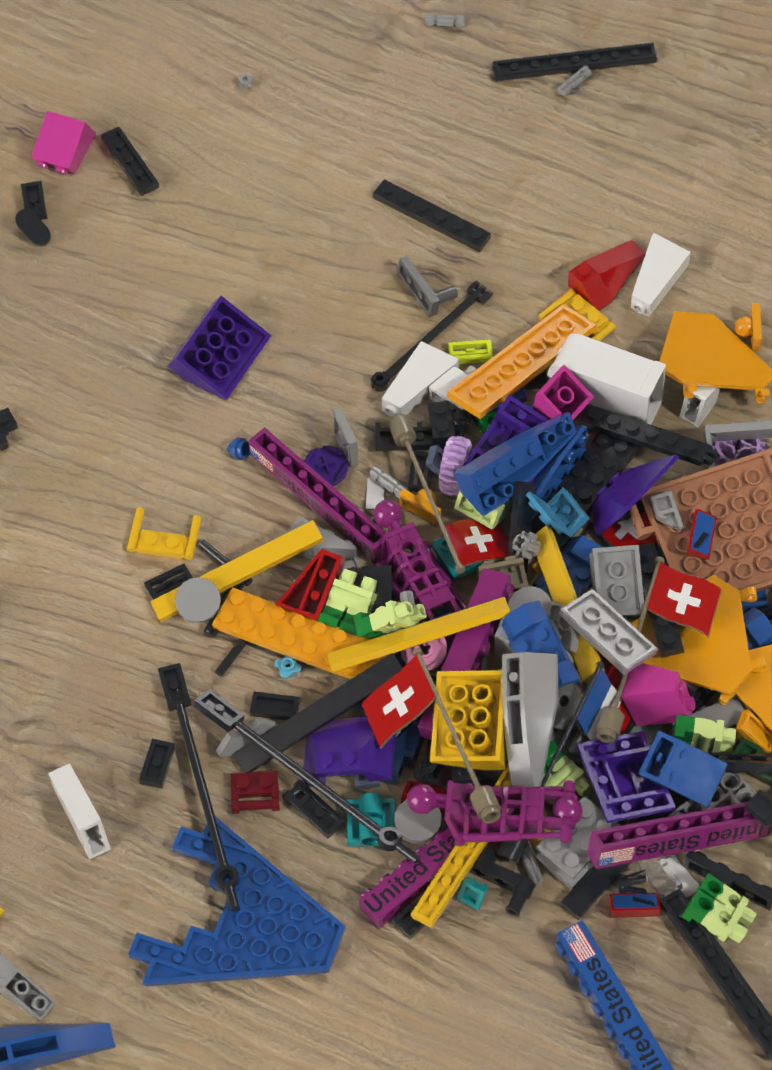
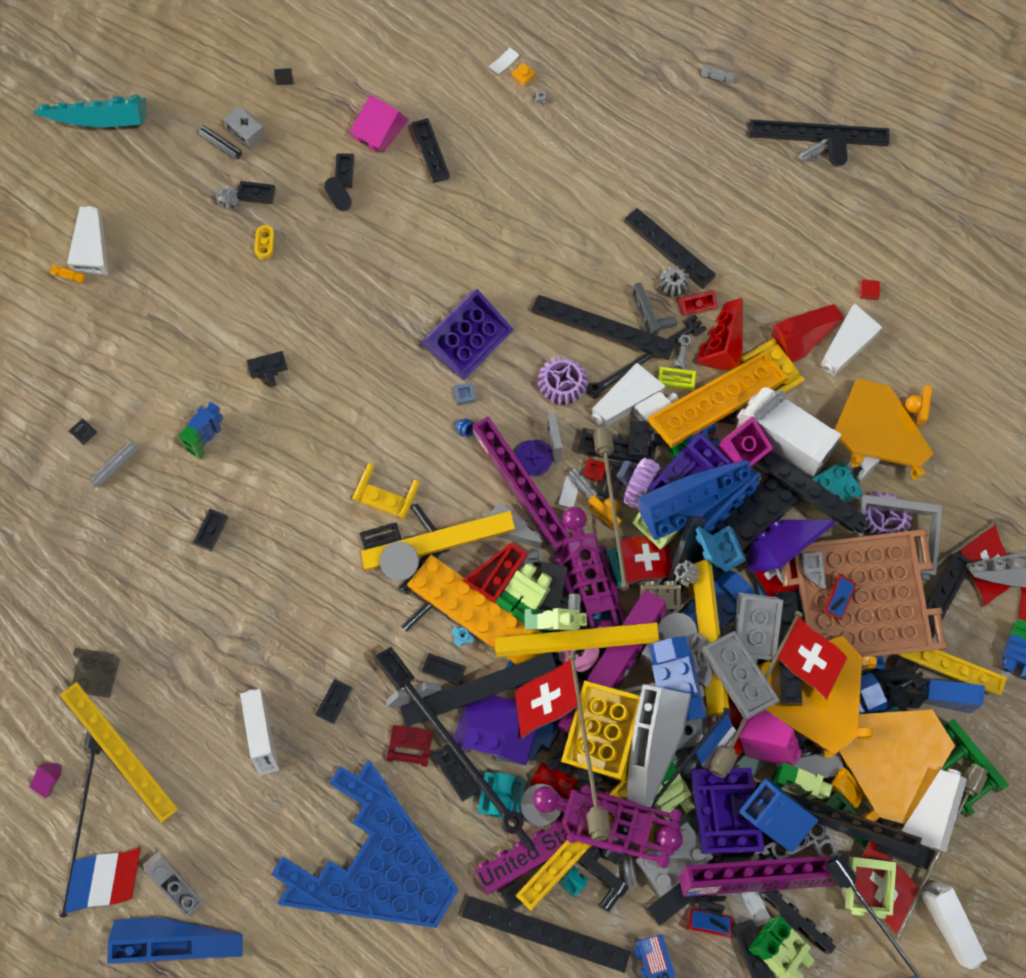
camera: 10 degrees right, 10 degrees up
black bar [158,663,240,912] -> none
none -> sand blue tile [454,382,476,405]
none -> black plate [462,896,631,973]
none -> white sticker [489,48,519,74]
none -> light orange plate [512,63,536,87]
none -> black plate [532,295,675,361]
none -> lavender gear [538,356,588,405]
none -> red tile [583,458,605,483]
none -> light grey gear [659,266,690,298]
none -> light grey bar [673,335,692,370]
none -> red slope [677,290,718,316]
none -> red wedge [696,298,743,371]
none -> light grey axle [754,390,787,420]
none -> teal plate [812,461,863,503]
none -> black tile [827,131,848,167]
none -> red tile [860,279,880,300]

